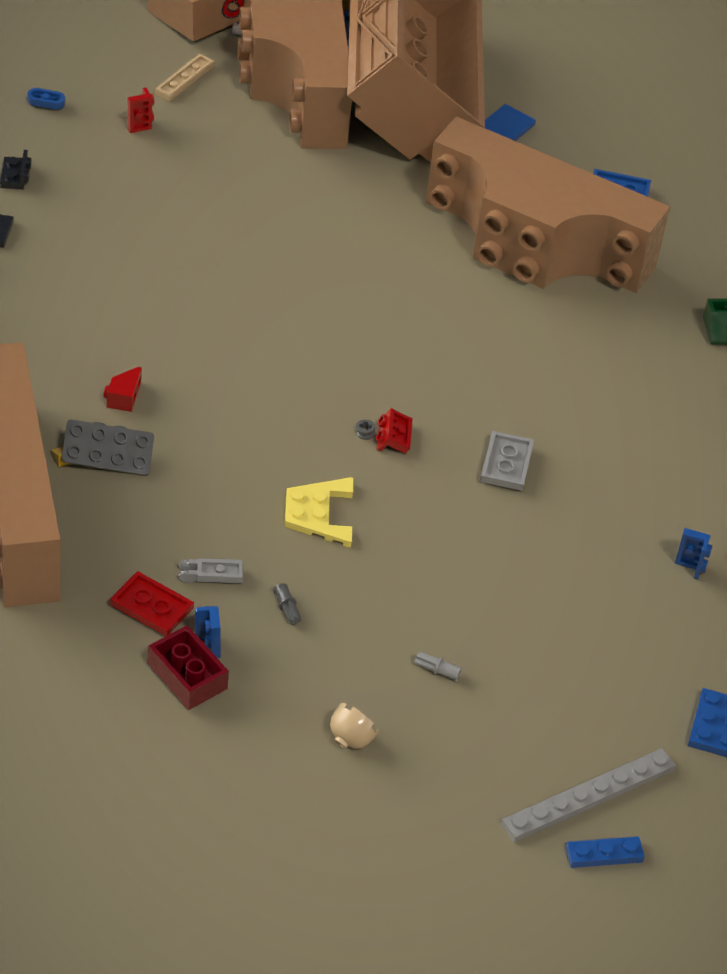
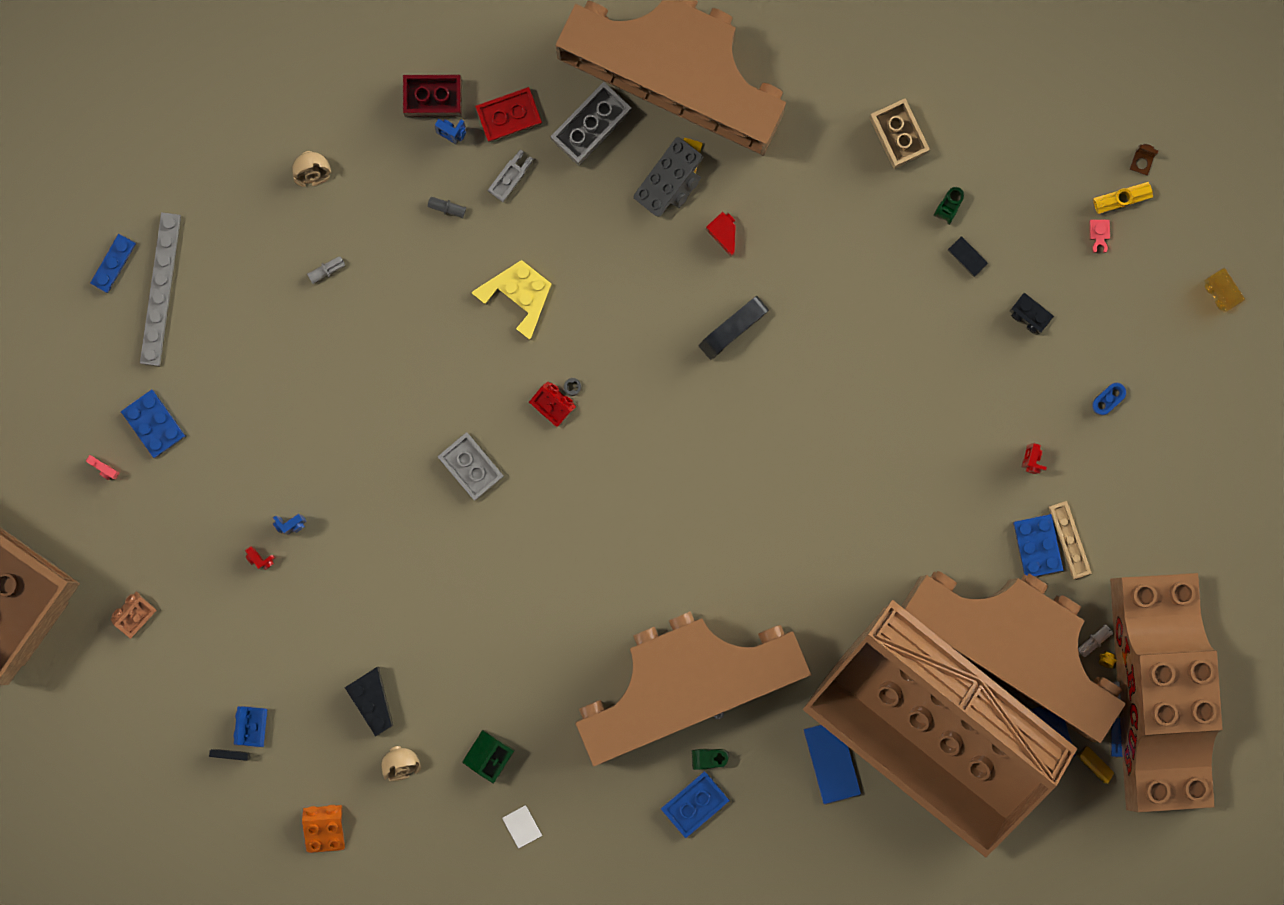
camera: 135 degrees right, 40 degrees up
none -> light grey brick [551,82,631,166]
none -> black beam [698,296,769,360]
none -> blue plate [1013,514,1063,576]

